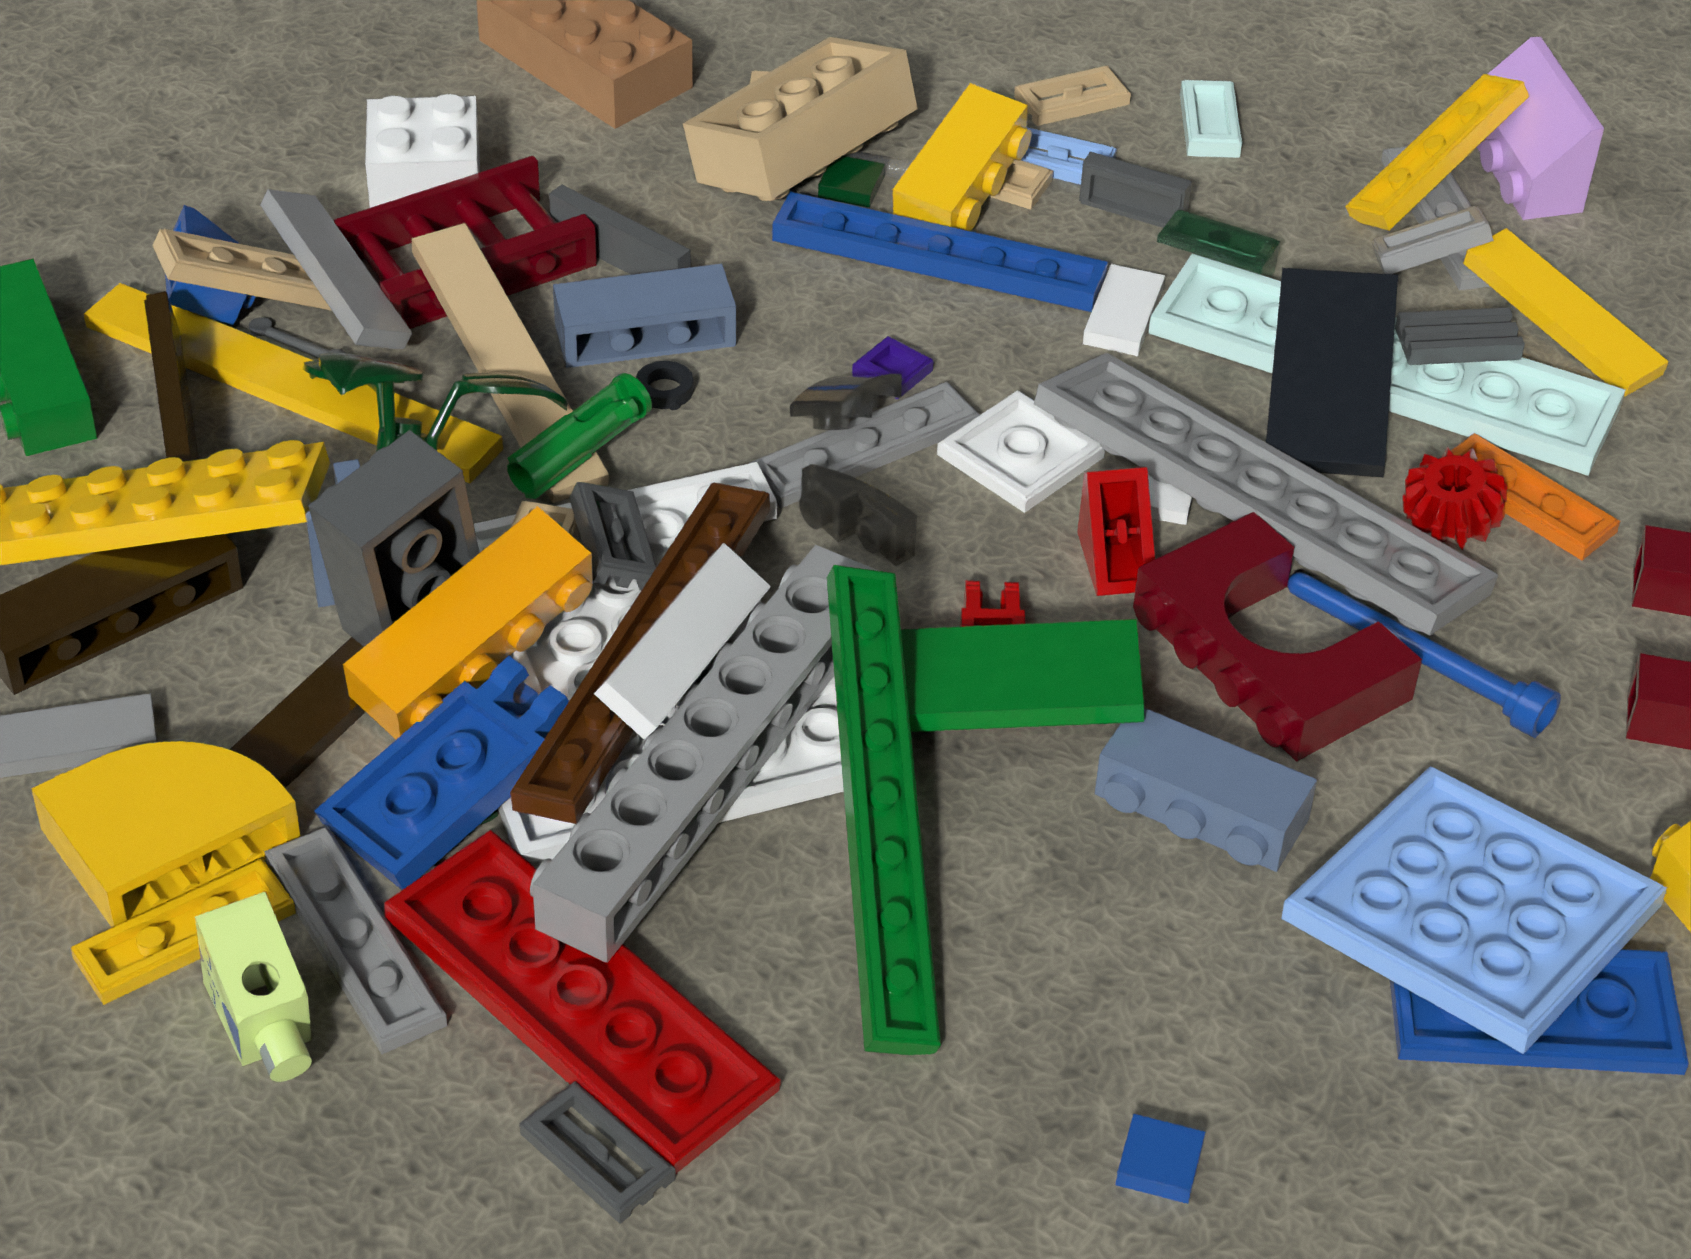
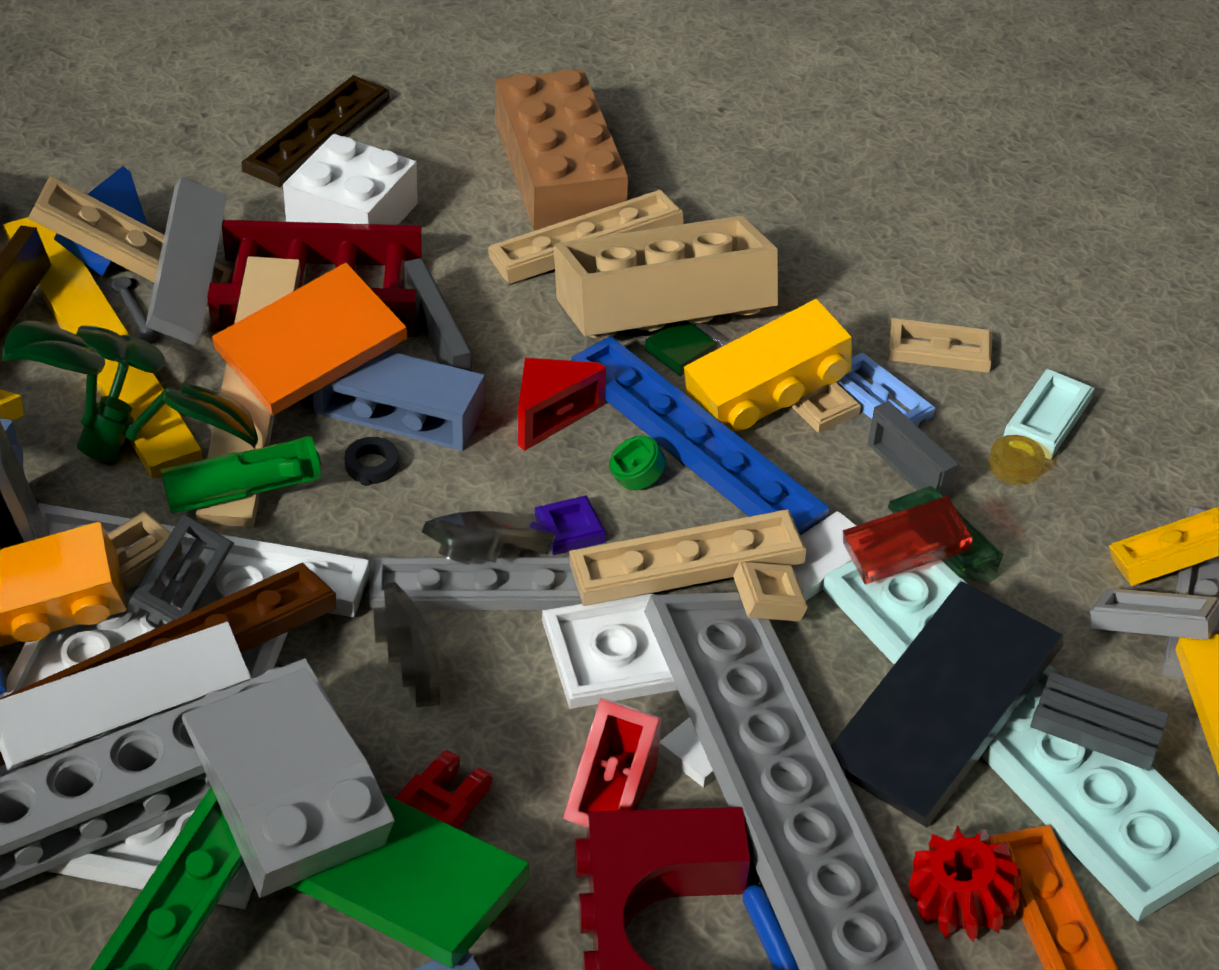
camera: 30 degrees right, 0 degrees up
none -> light grey slope [182,668,394,898]
none -> orange tile [212,263,407,416]
none -> dark brown tile [241,75,390,188]
none -> tan tile [488,190,684,284]
none -> red slope [518,358,606,451]
none -> tan tile [569,509,806,606]
none -> green tile [609,436,666,490]
none -> tan tile [733,562,808,621]
none -> clear red tile [843,496,972,585]
none -> clear yellow tile [988,435,1045,485]

